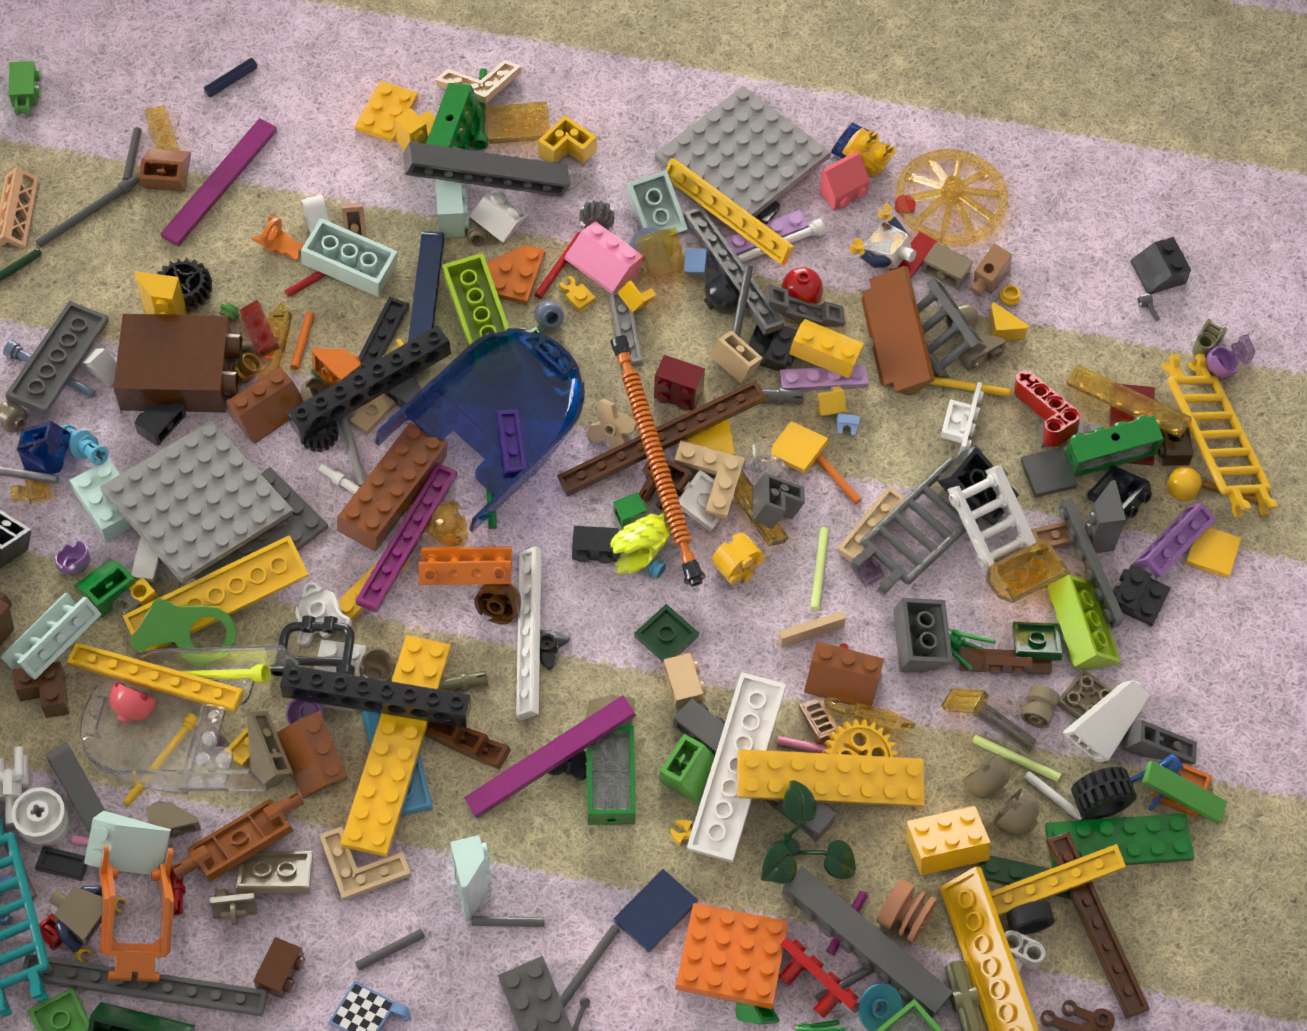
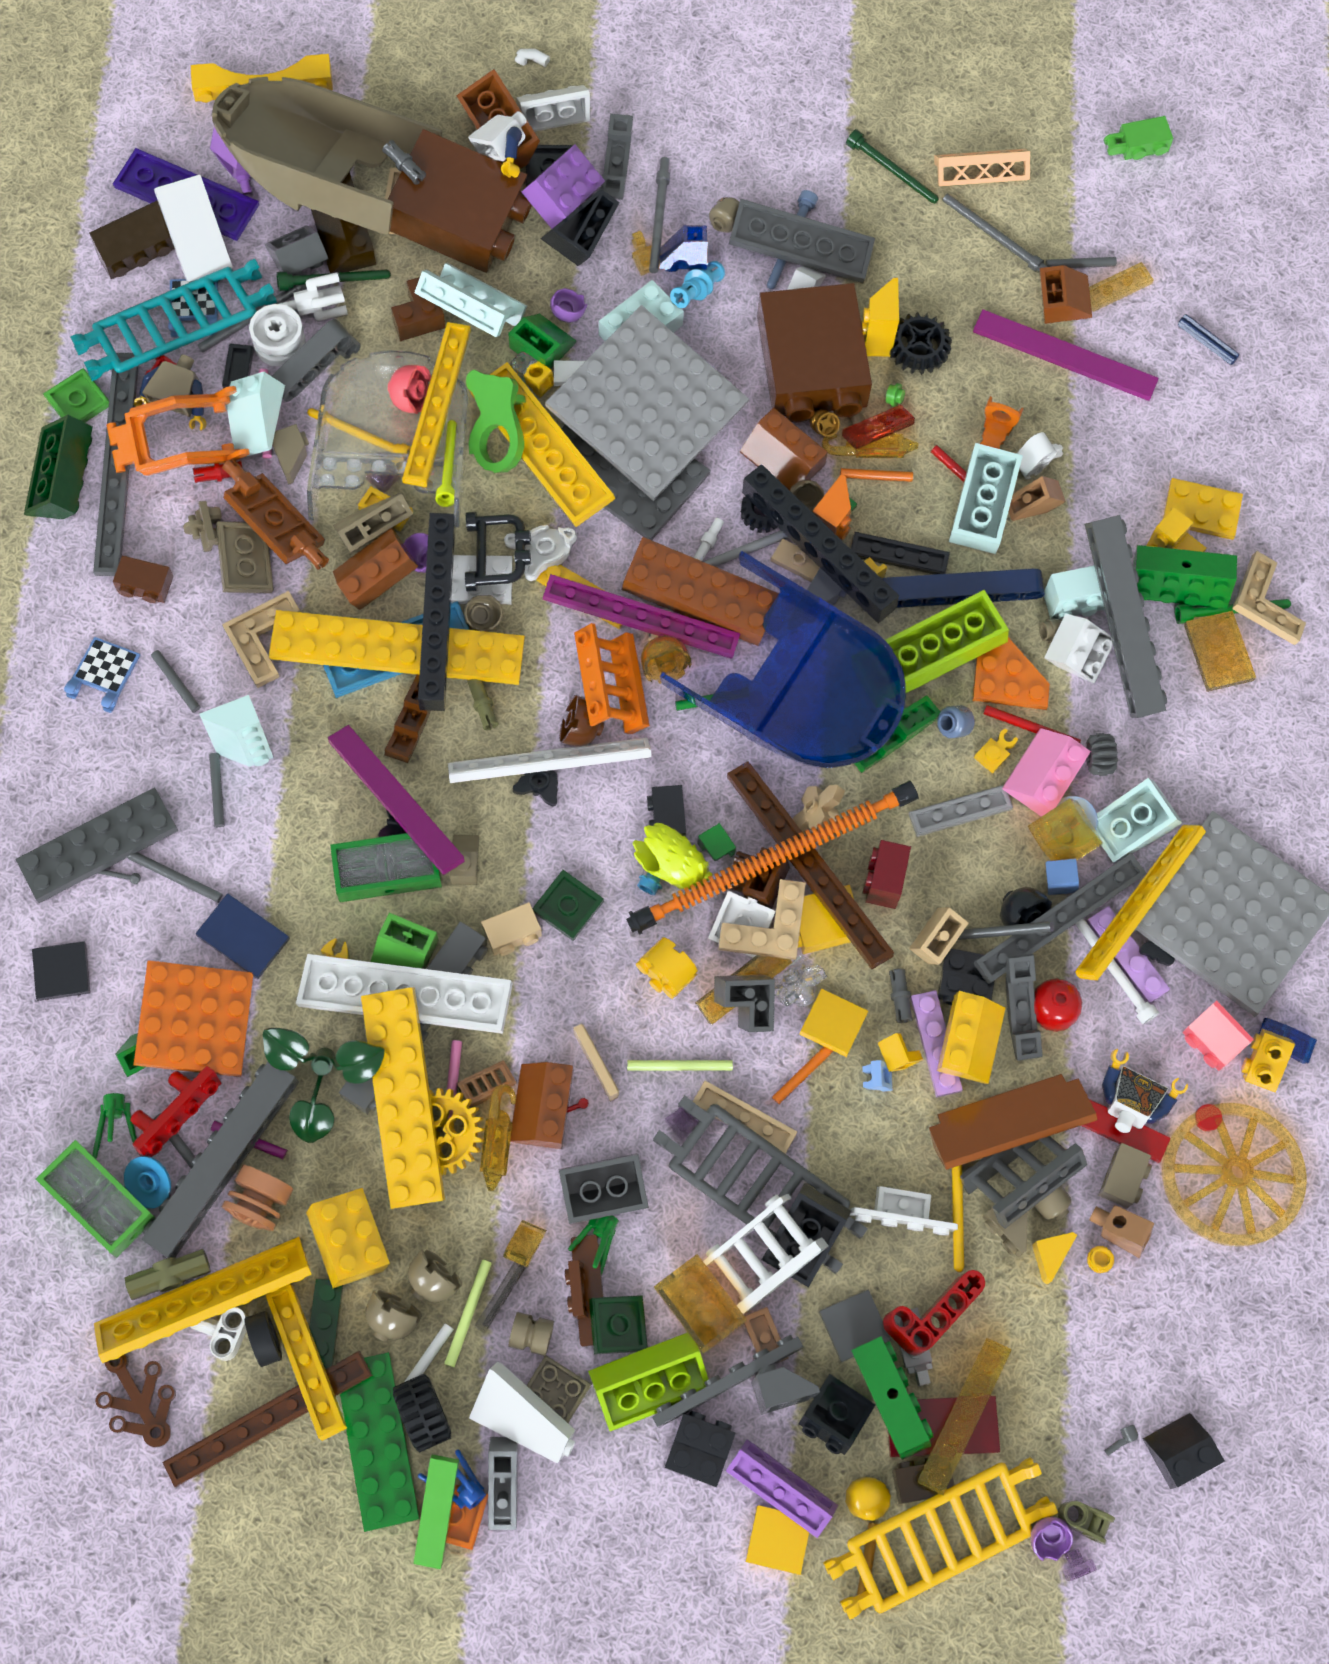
camera: 80 degrees right, 10 degrees up
black slope [134,403,186,446] -> none
dark purple tile [496,409,528,475] -> none
yellow brick [538,115,597,164] -> none
yellow panel [617,281,657,313] -> none

